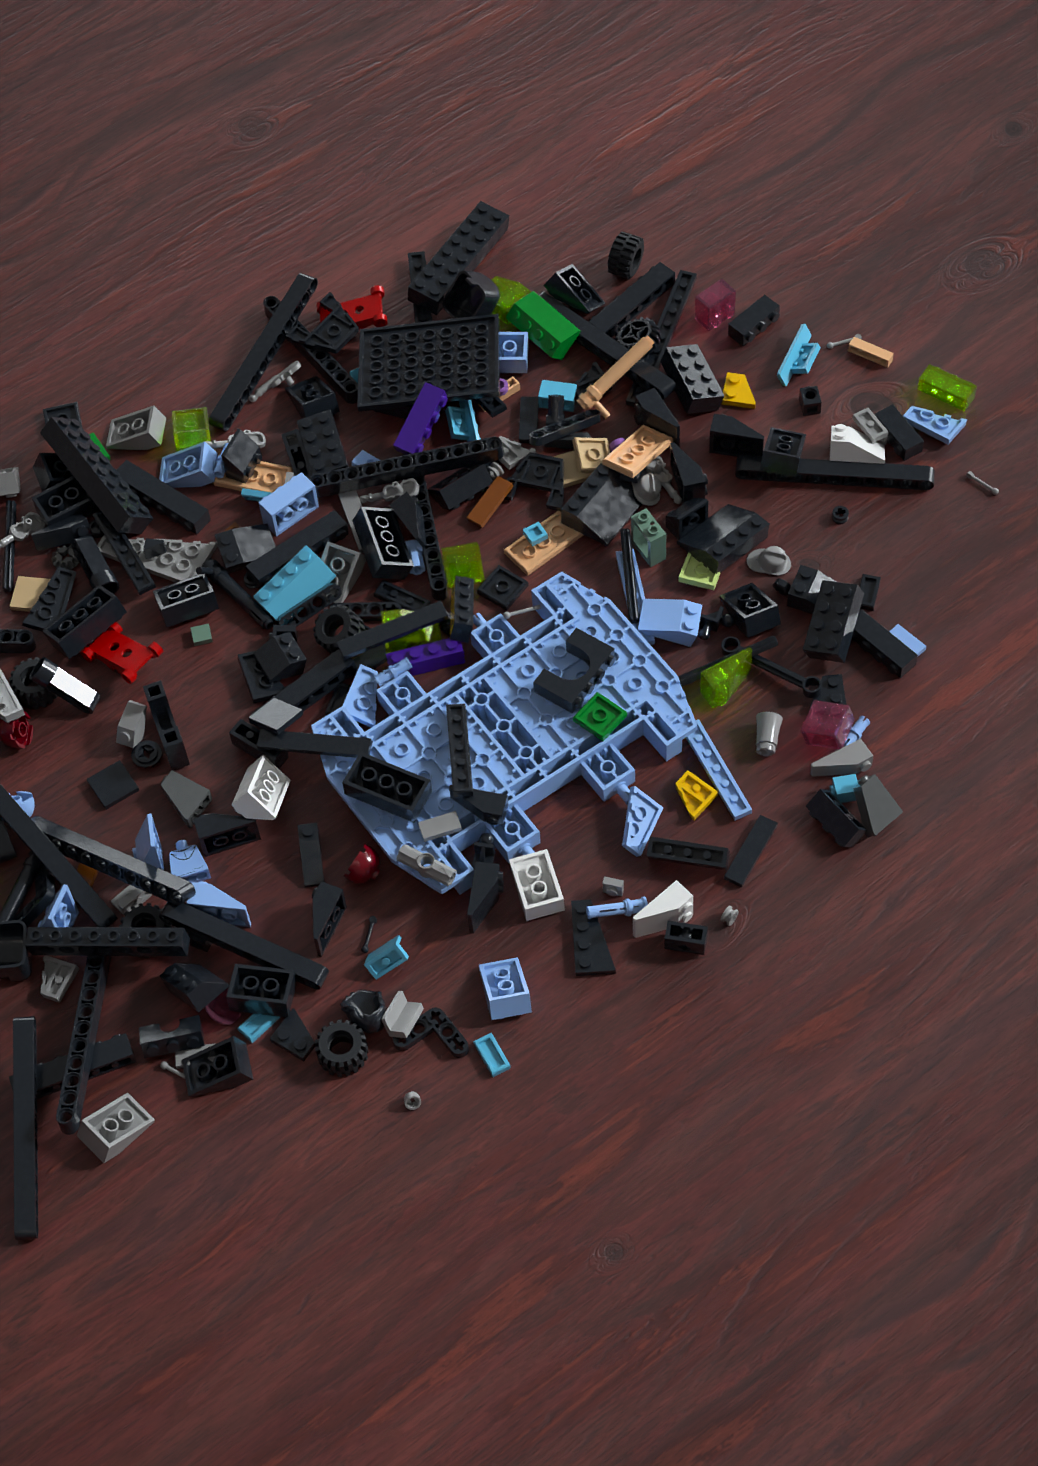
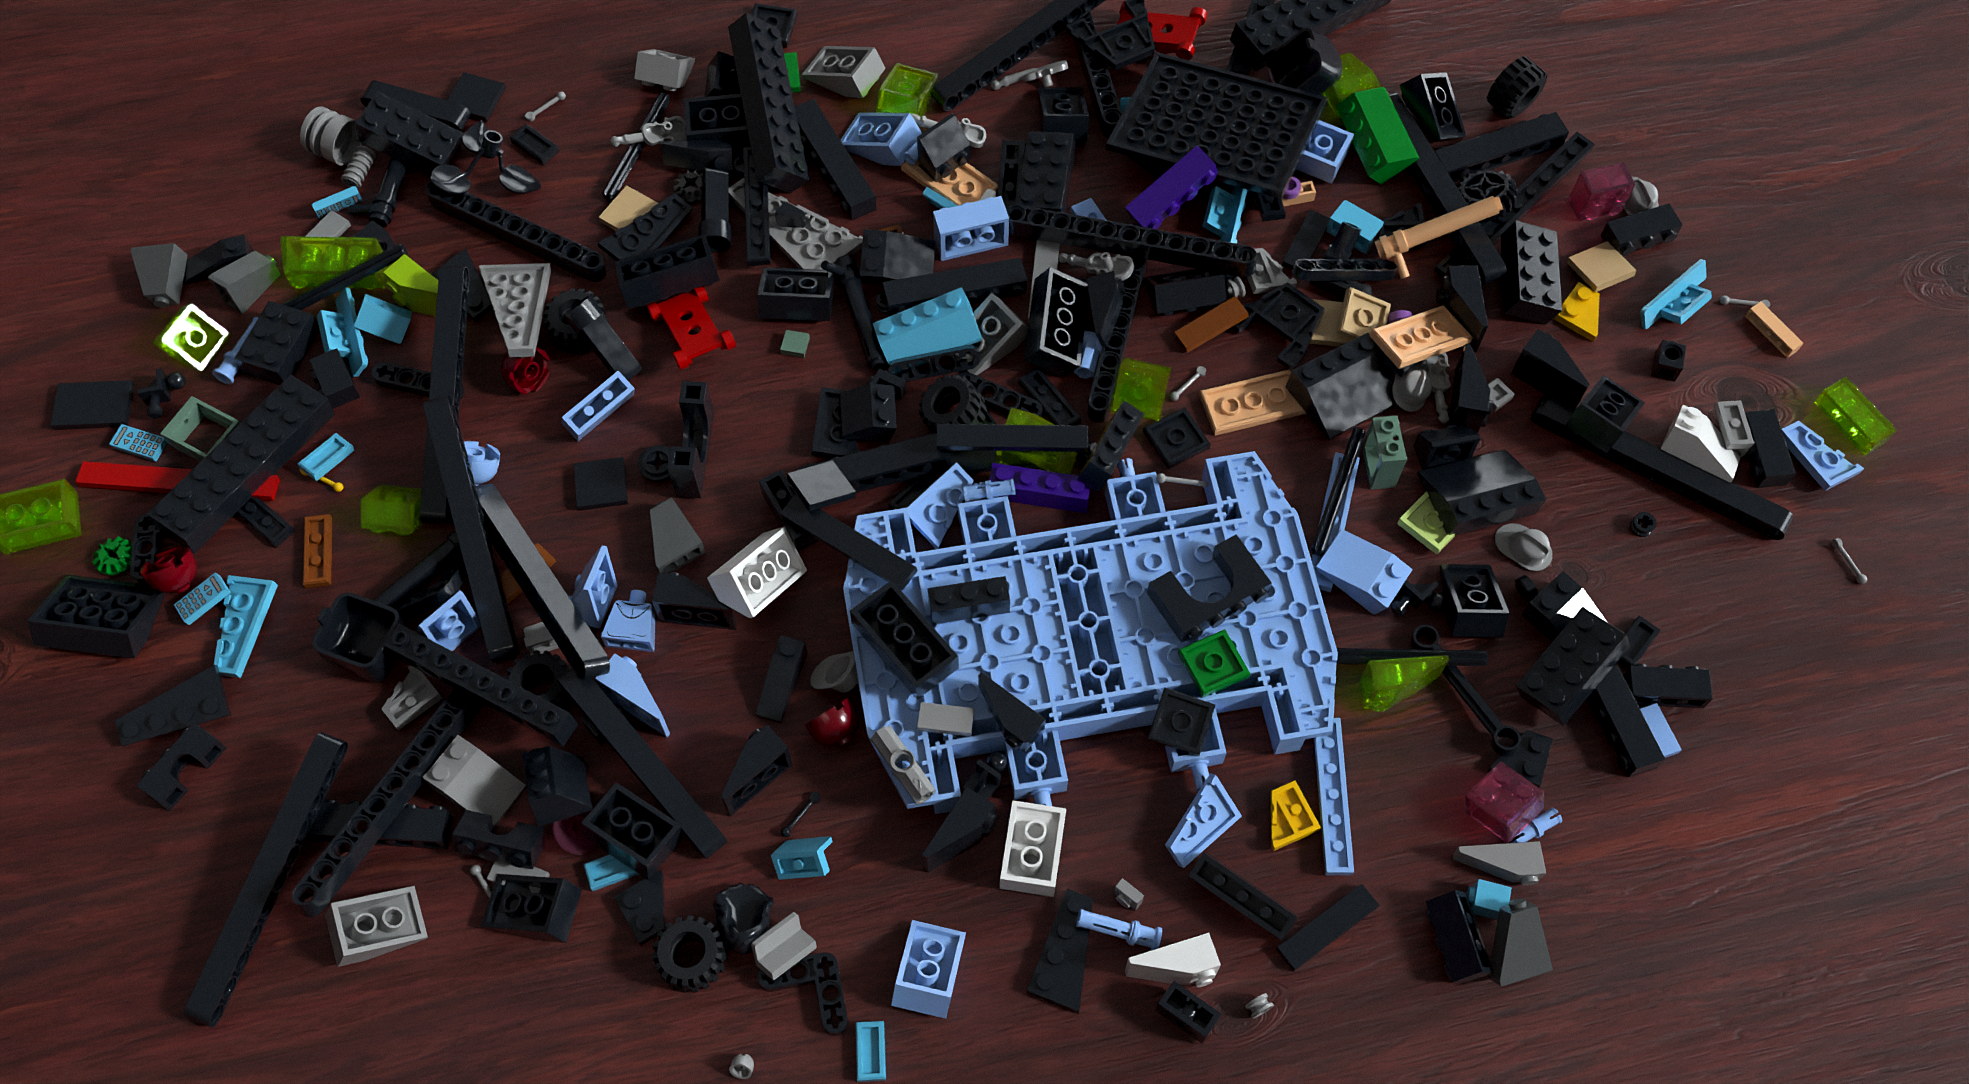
camera: 20 degrees right, 5 degrees up
light grey slope [116,700,147,748] -> none
black tile [446,704,473,797] -> none
medium azure plate [523,522,548,546] -> none
light grey plant [756,712,783,757] -> none
none -> light grey slope [423,735,527,829]
none -> light blue brick [561,371,635,441]
none -> light grey piece [810,651,859,693]
none -> black brick [927,576,1010,625]
none -> black tile [1147,687,1216,757]
none -> light grey hinge [1170,366,1206,401]
none -> light grey plate [1488,378,1515,412]
none -> tan tile [1567,241,1636,292]
none -> light grey piece [1613,176,1659,215]
none -> black brick [1623,664,1713,708]

